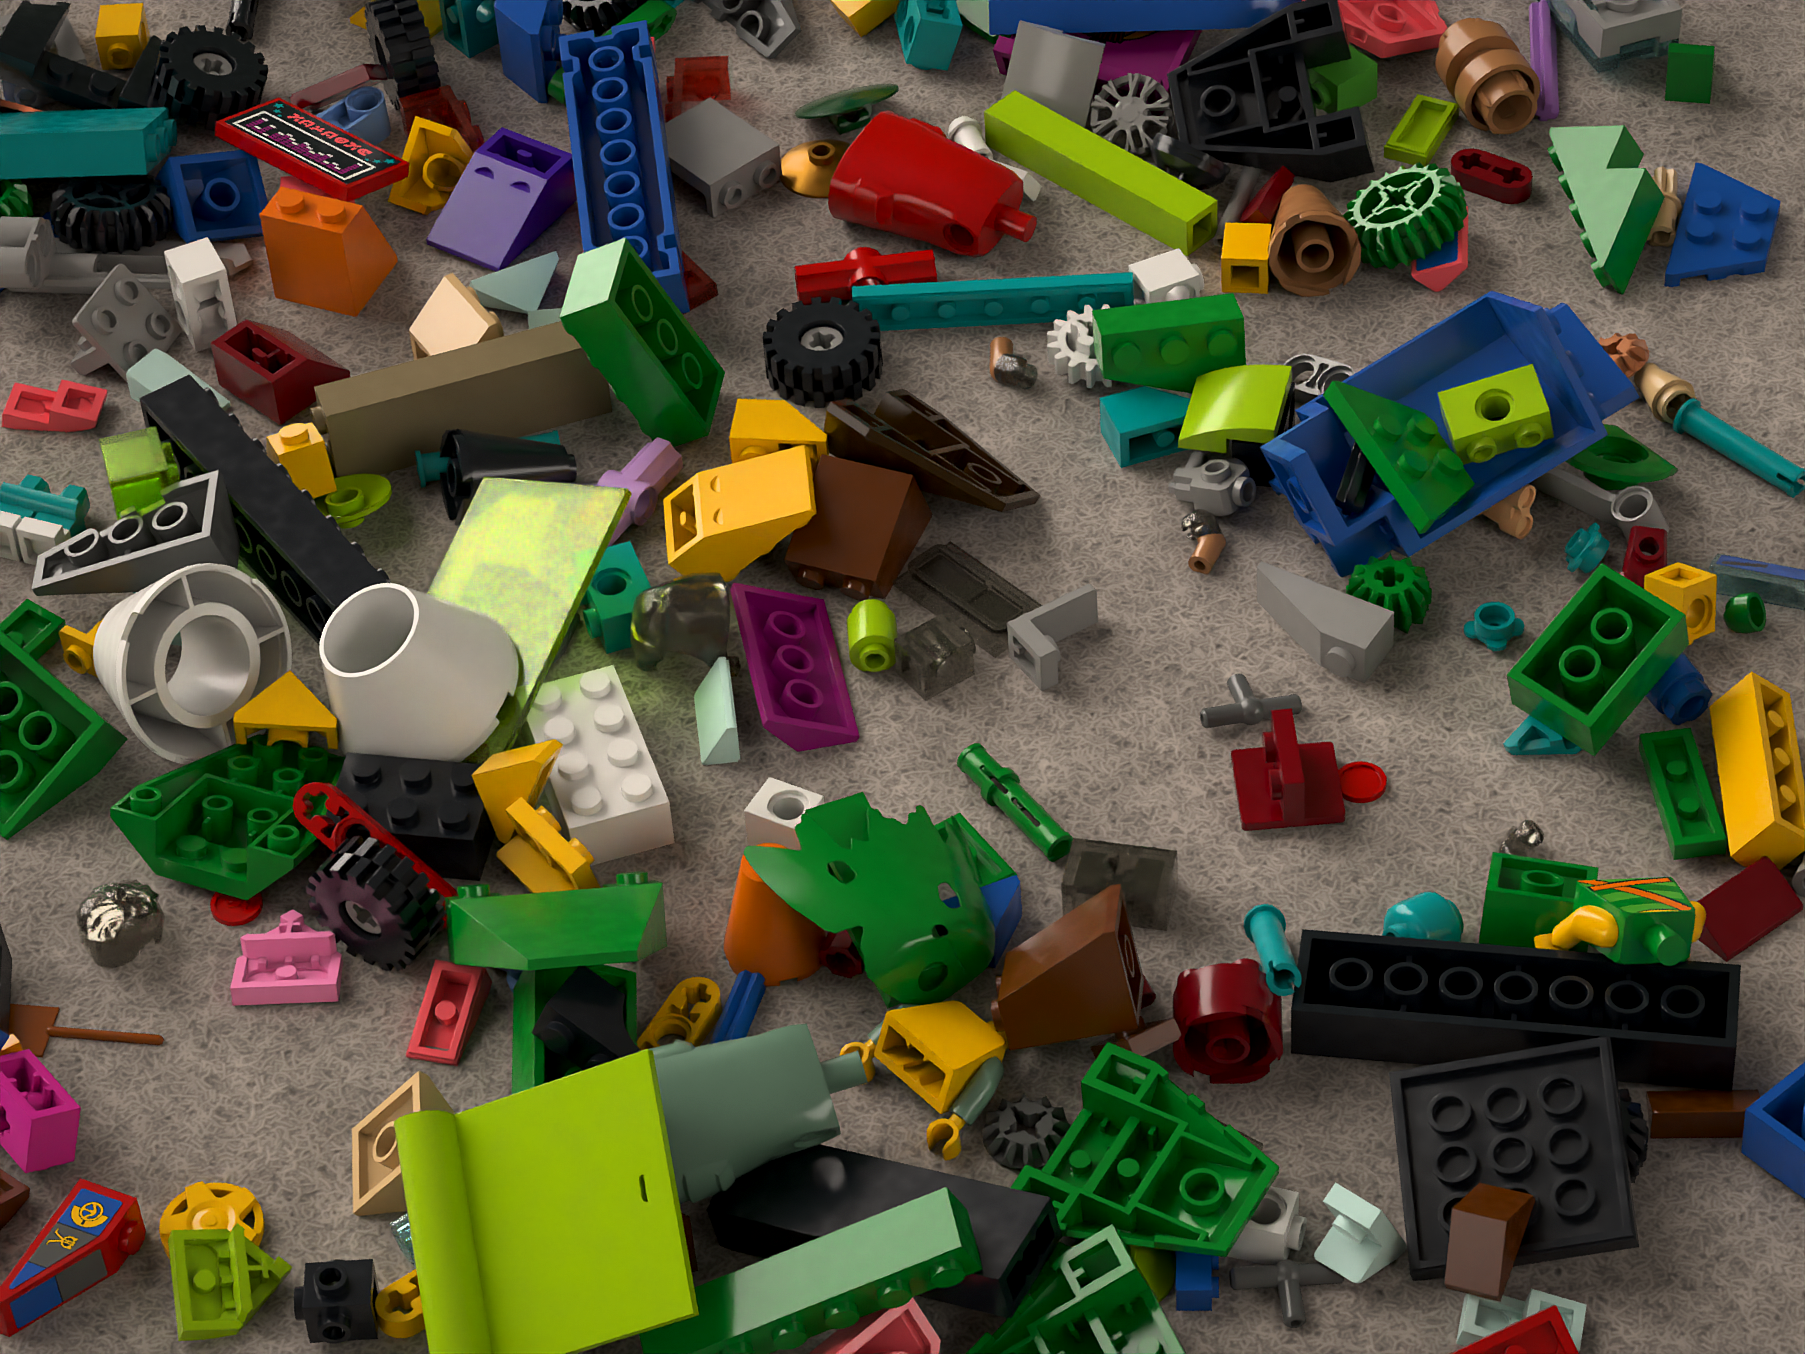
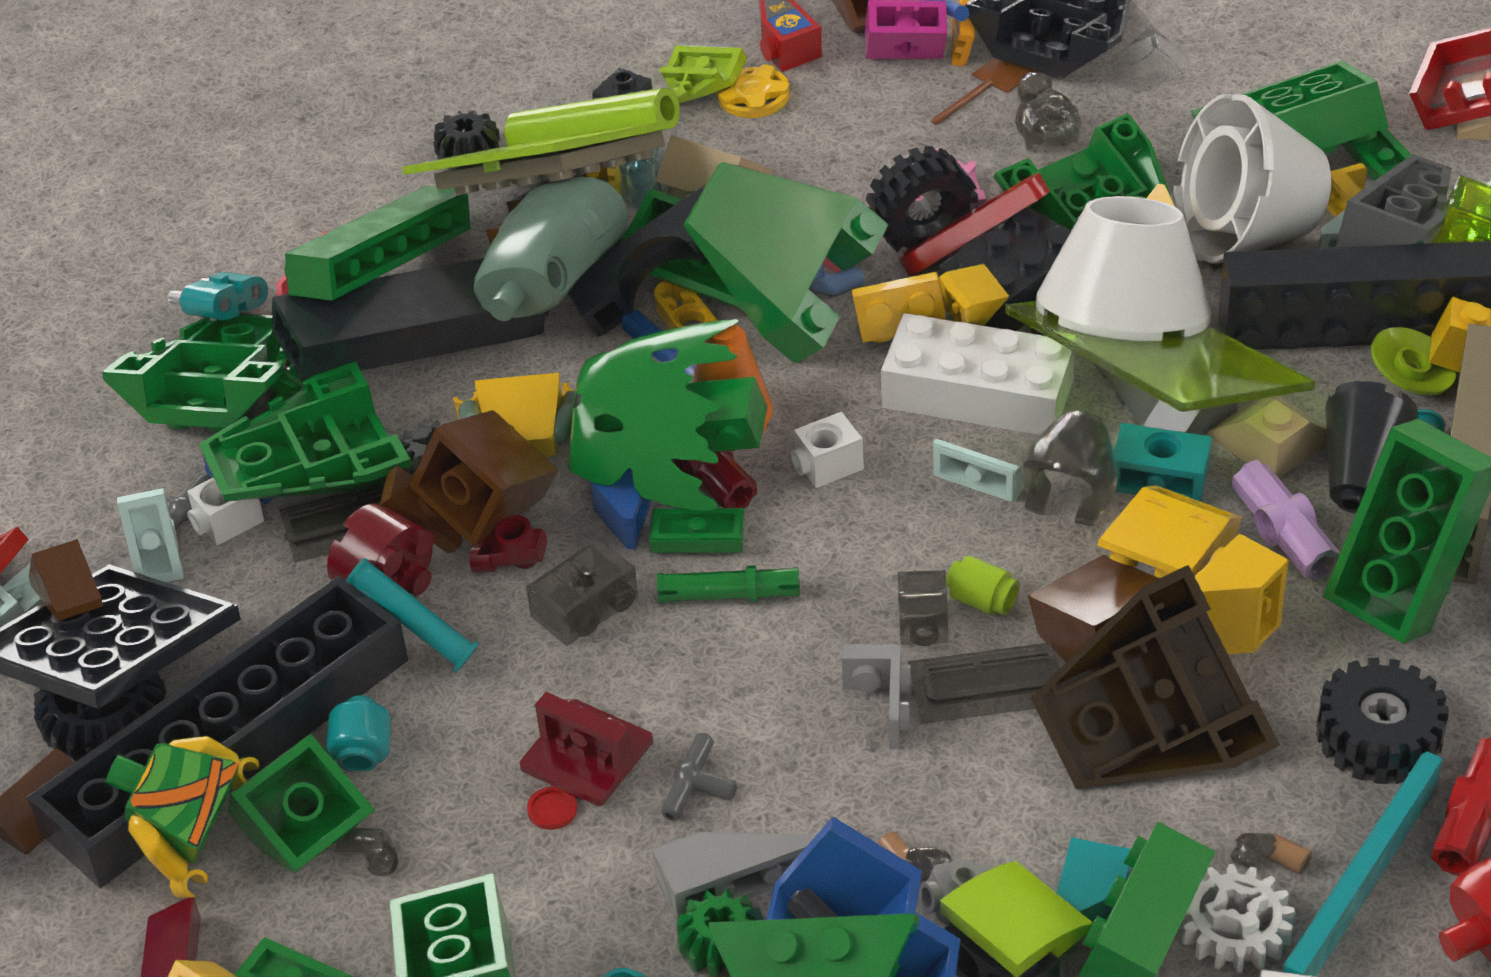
camera: 125 degrees right, 0 degrees up
magenta slope [730,583,860,752] -> none

